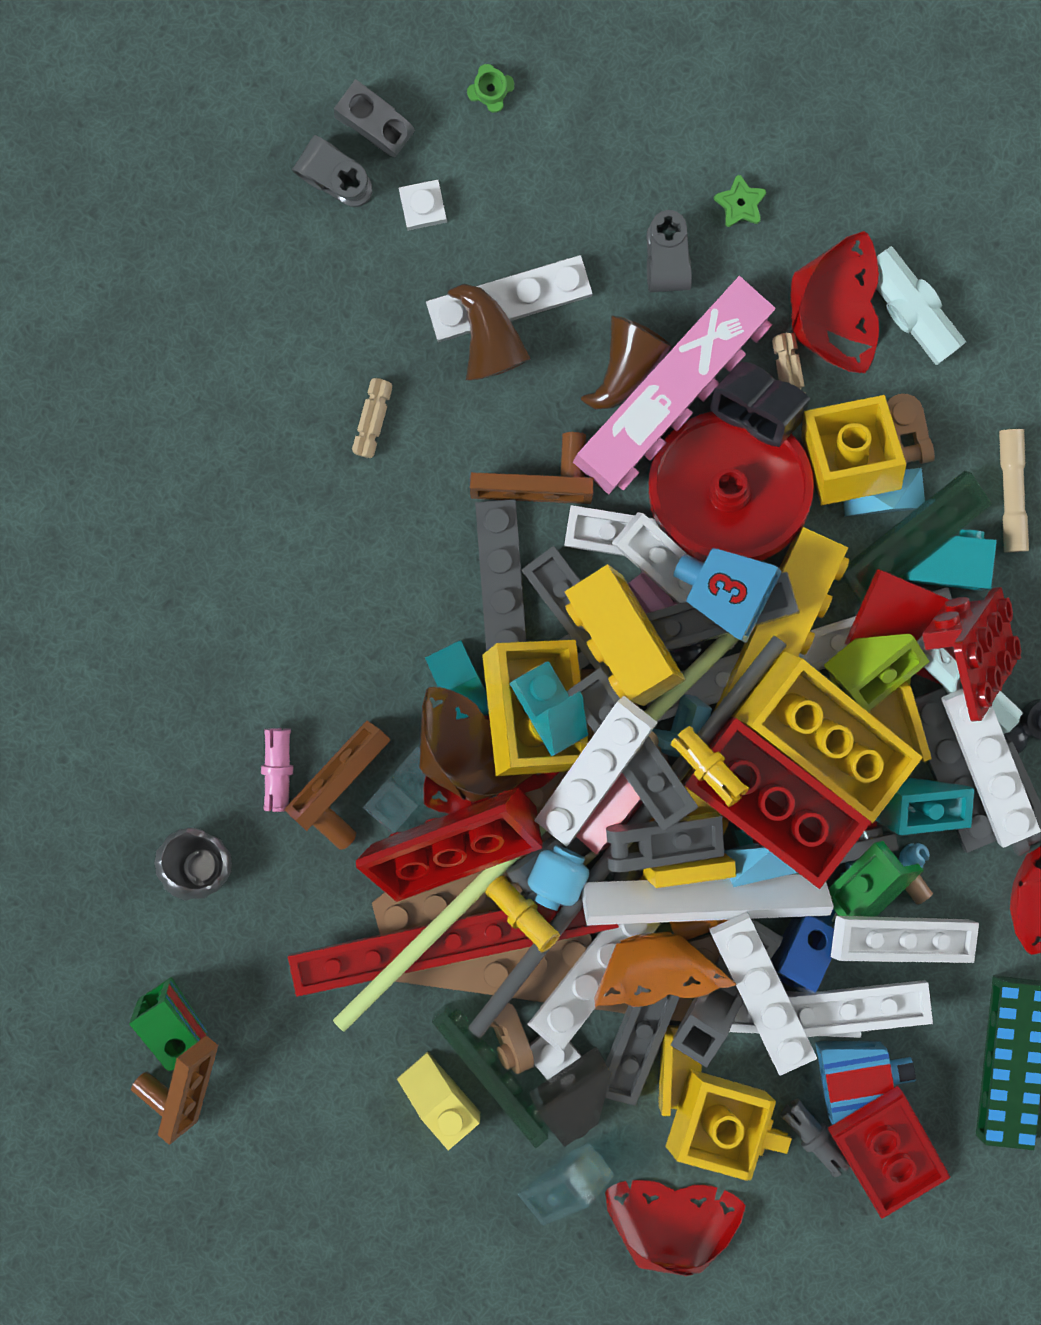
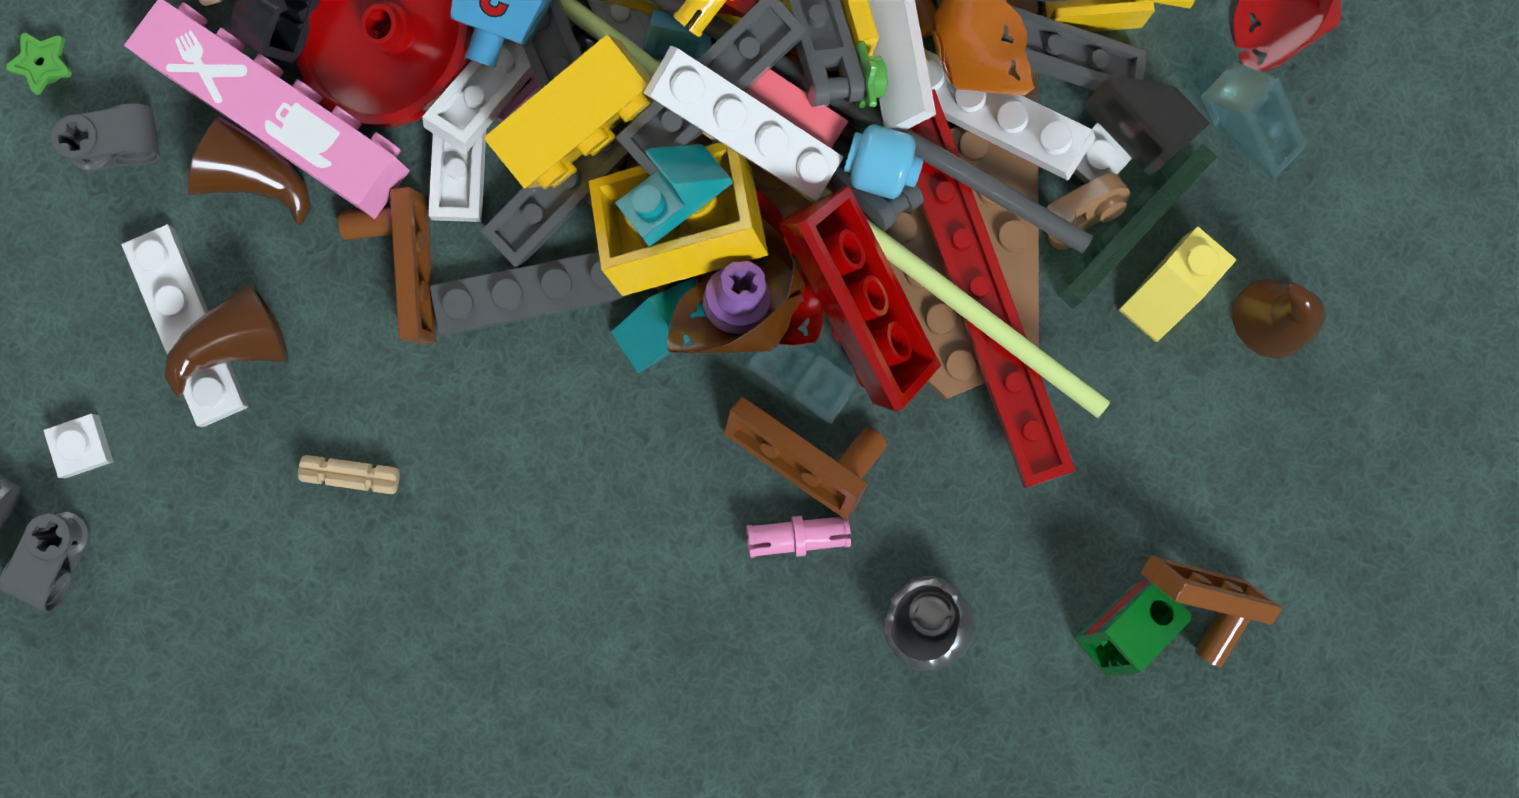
camera: 95 degrees left, 5 degrees down
yellow pin [485,875,560,953] -> none
none -> medium lavender piece [703,261,771,334]
none -> bright green plate [855,41,888,109]
none -> reddish brown hat [1232,279,1326,359]

